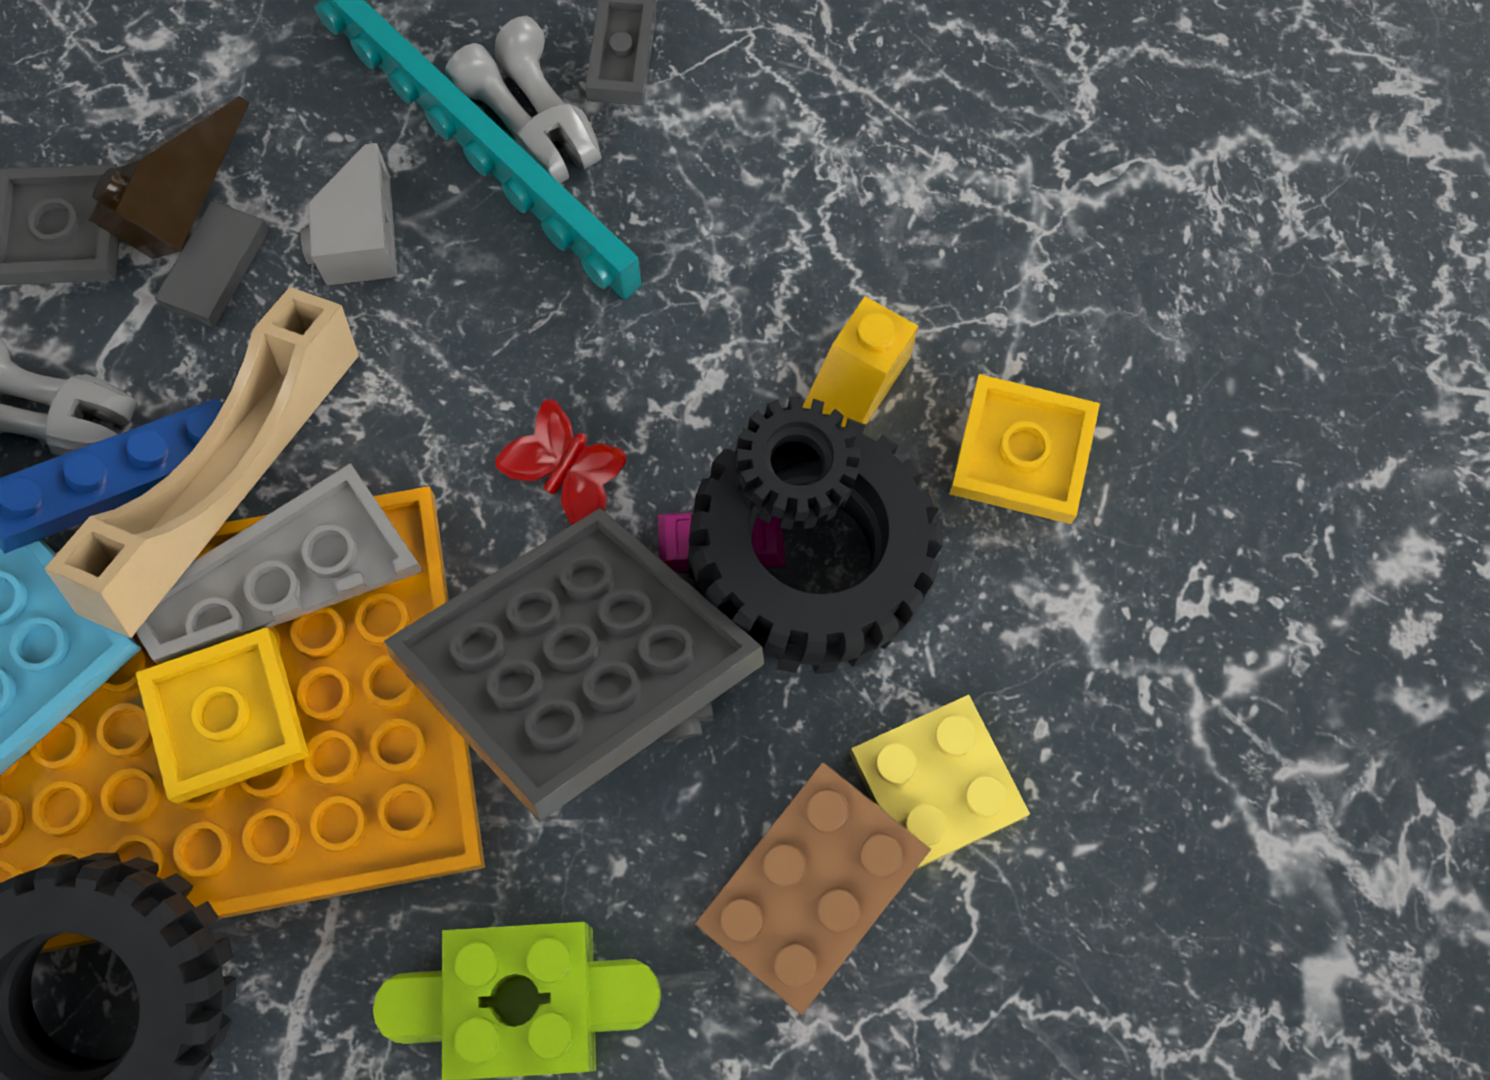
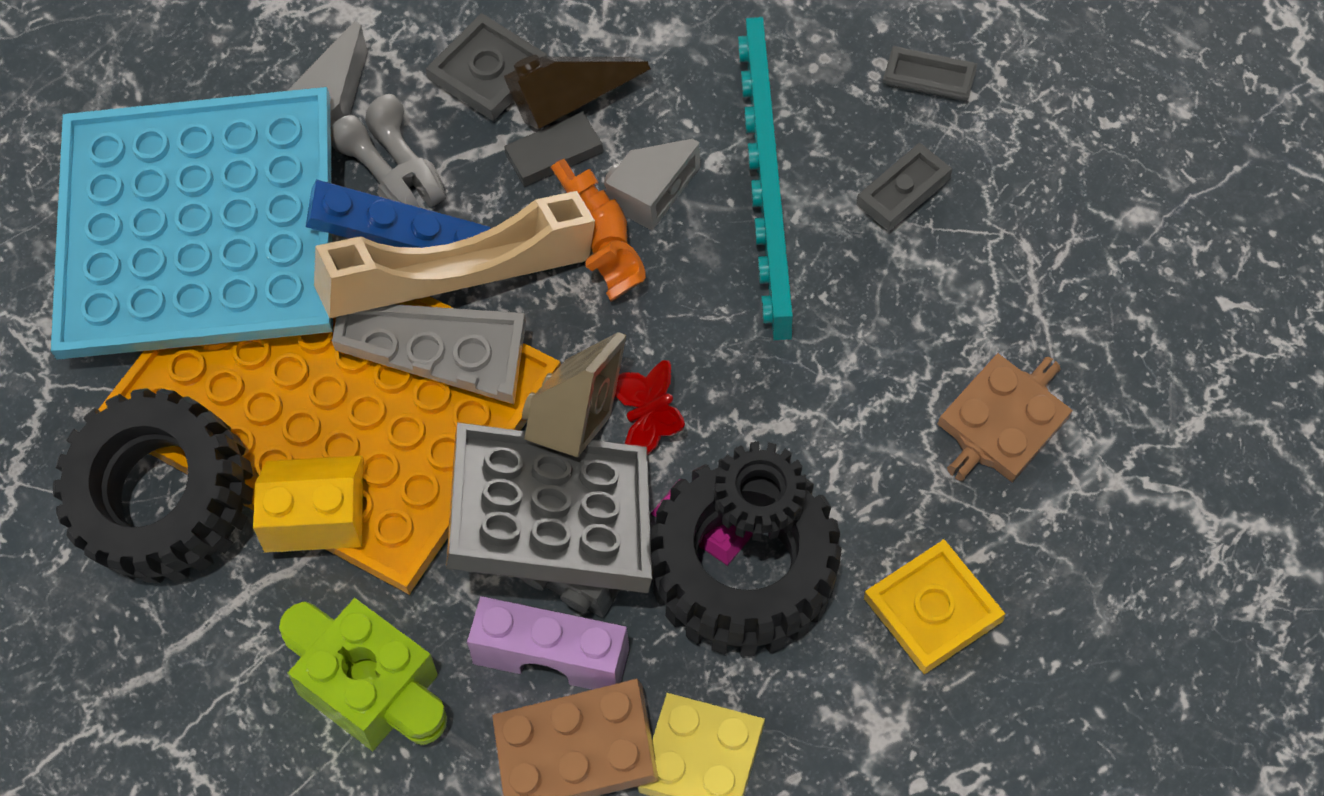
camera: 45 degrees right, 10 degrees down
yellow plate [135,627,310,804] -> none
light grey piece [445,16,602,183] -> none
yellow slope [802,296,919,427] -> none
none -> yellow slope [253,456,363,553]
none -> lavender arch [467,596,629,690]
none -> dark tan slope [522,332,627,457]
none -> orange piece [550,159,646,302]
none -> medium nougat plate [937,353,1073,483]

